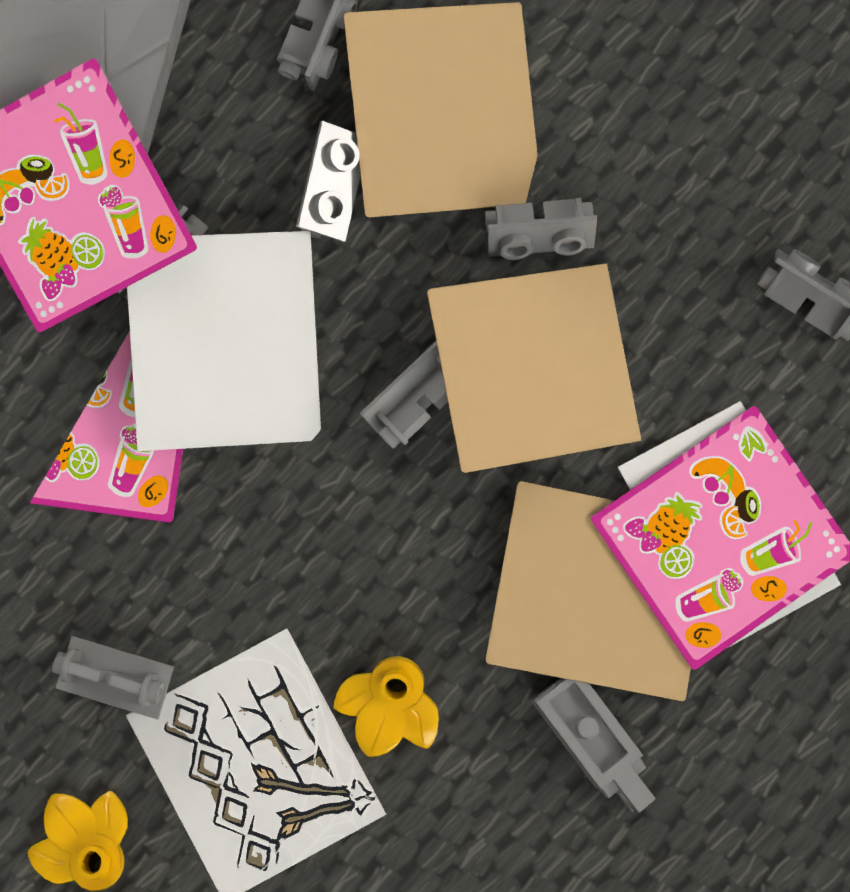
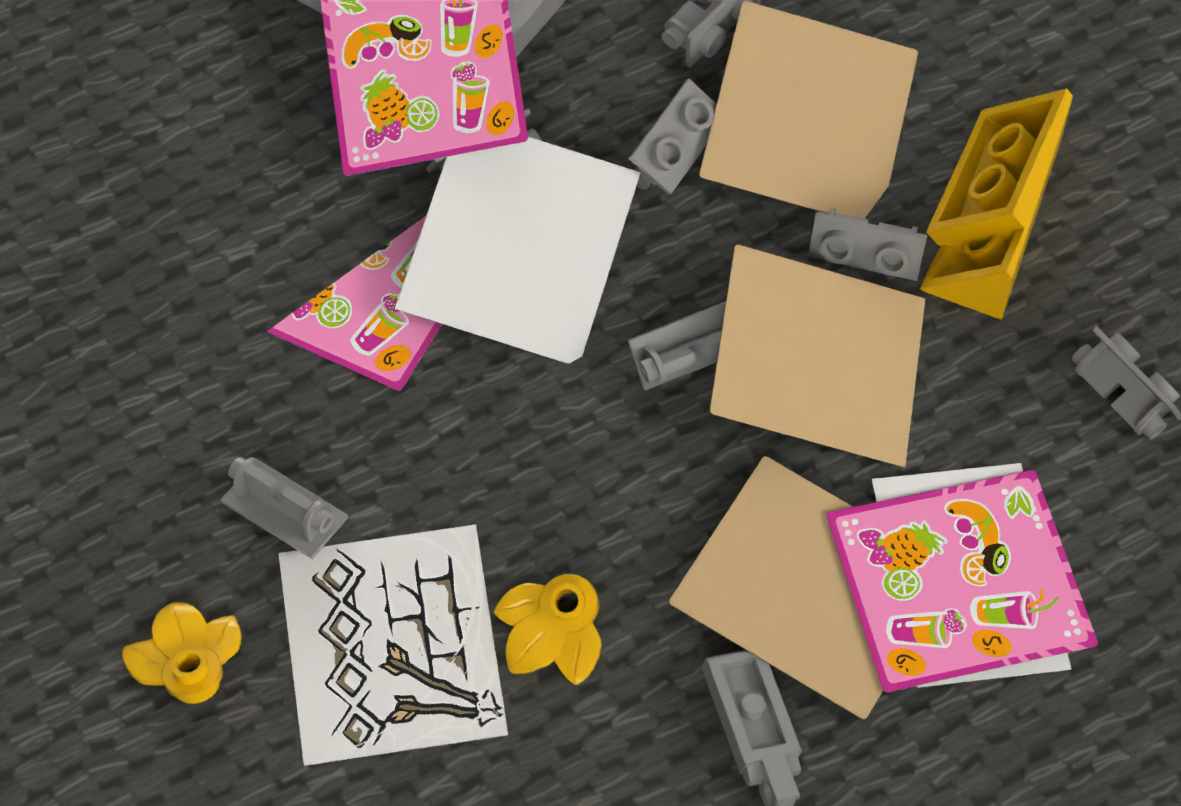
camera: 20 degrees right, 25 degrees down
none -> yellow slope [920,88,1073,320]

